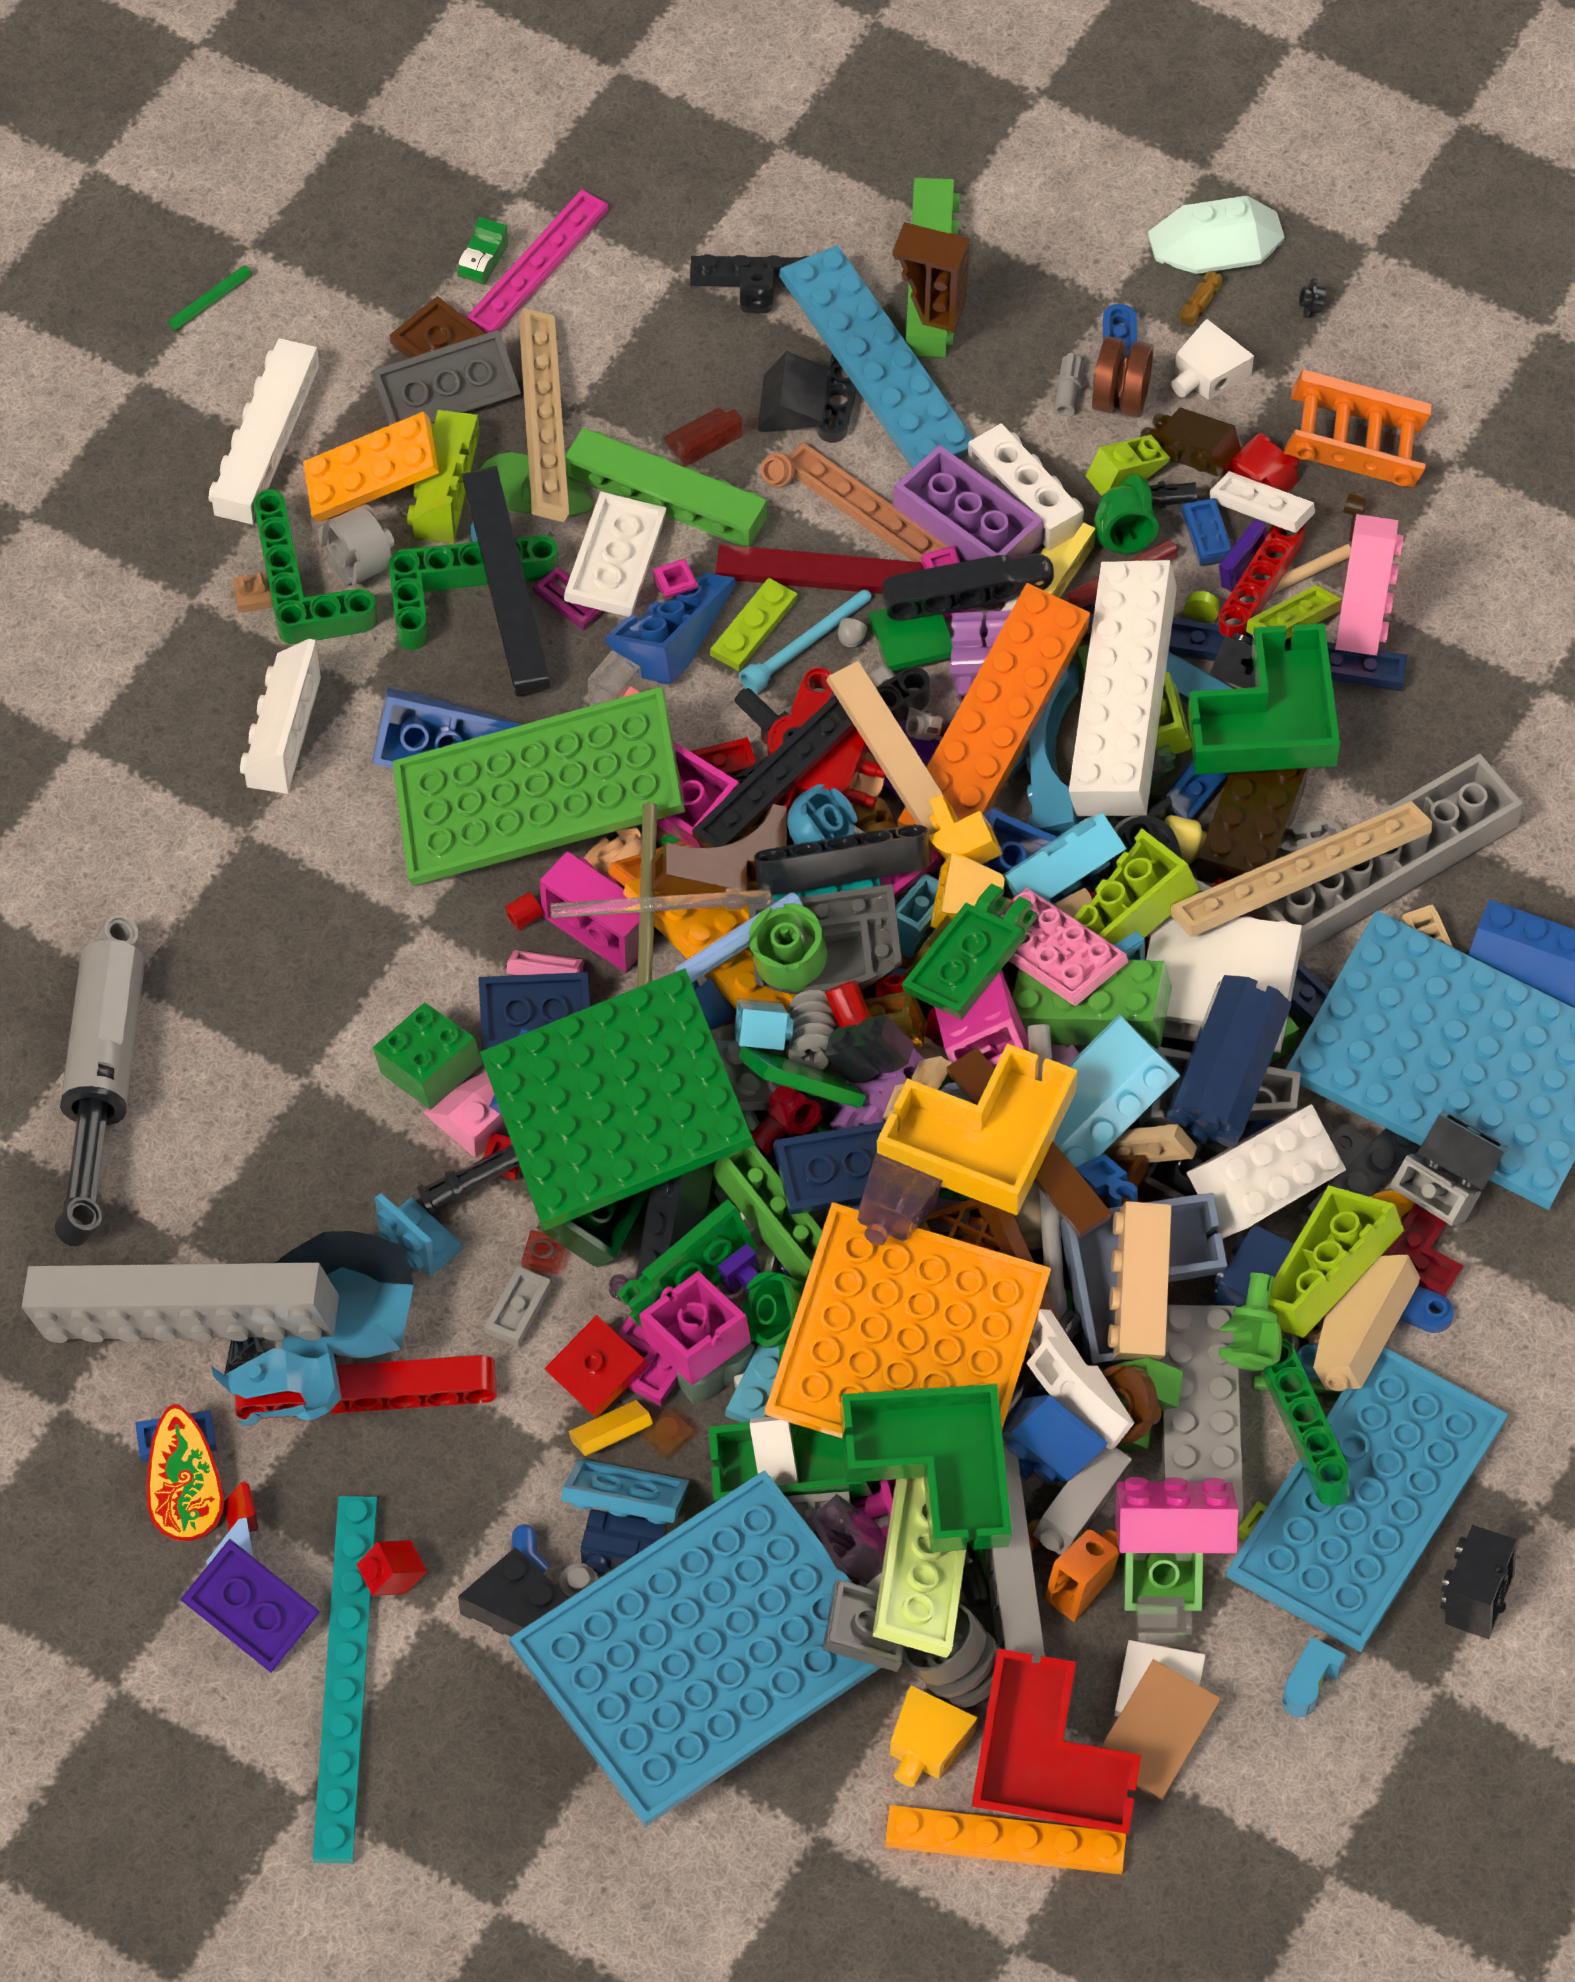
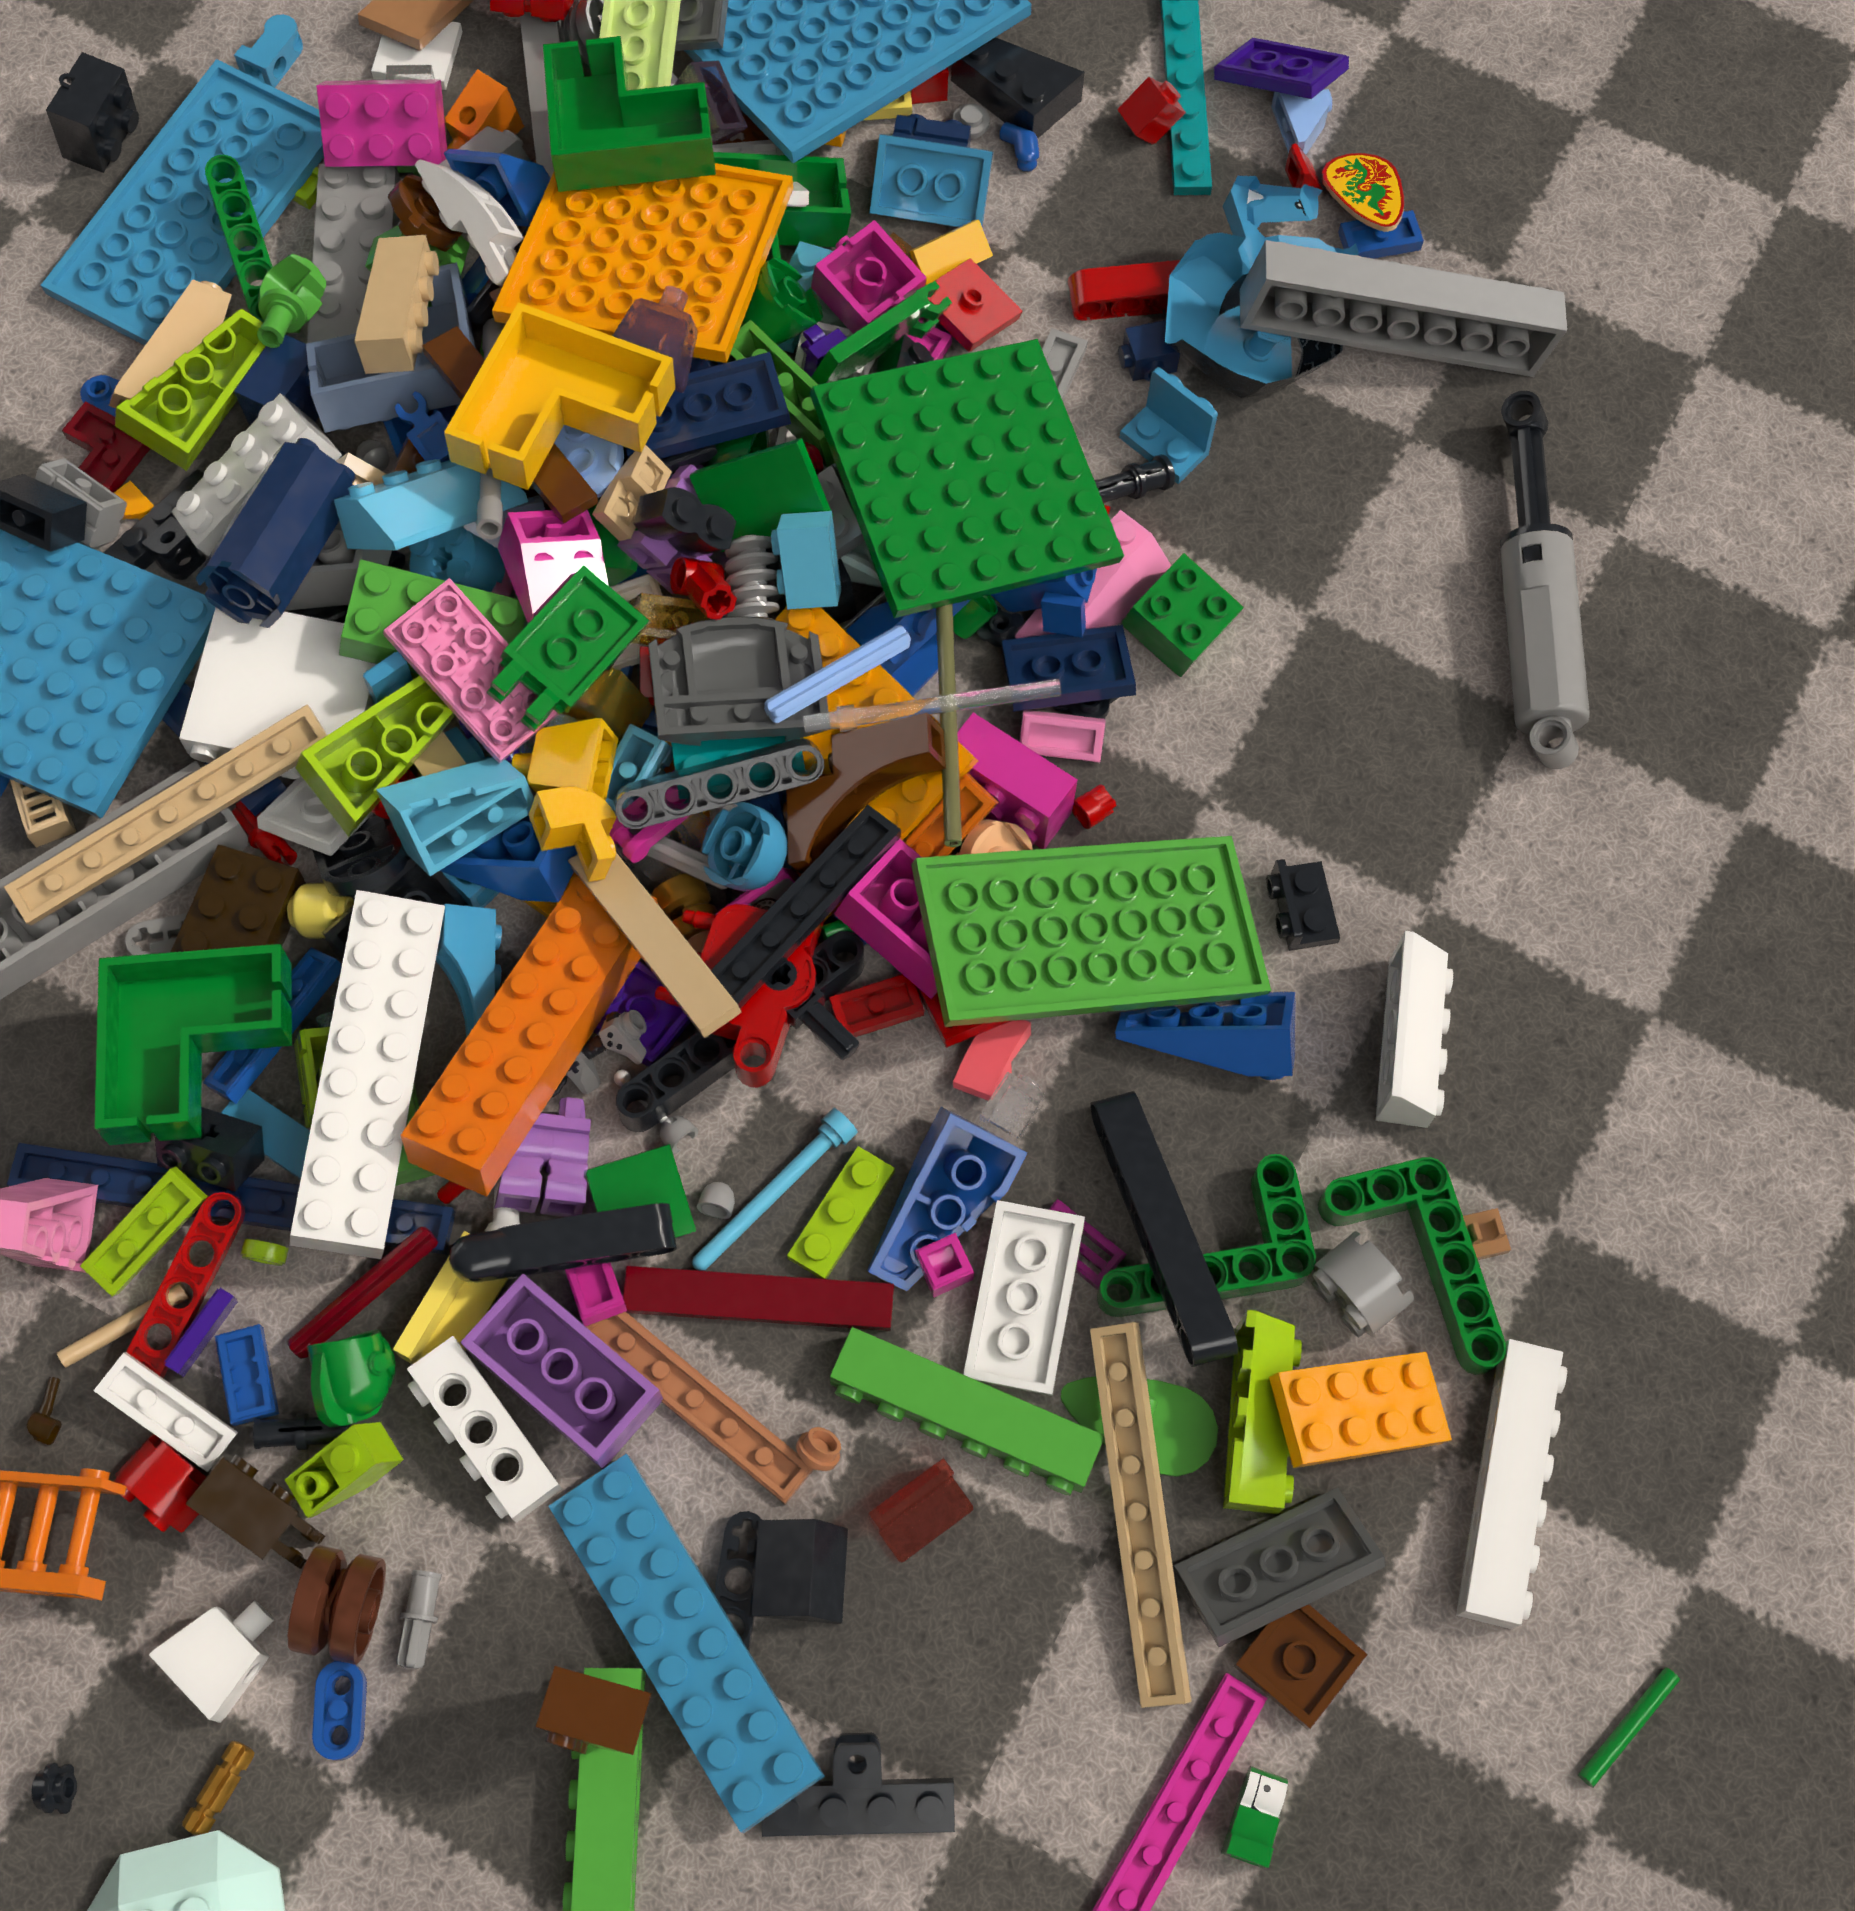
camera: 175 degrees right, 10 degrees up
bright green brick [749,903,827,992] -> none
none -> dark blue brick [1118,320,1180,381]
none -> black bracket [1266,859,1340,951]

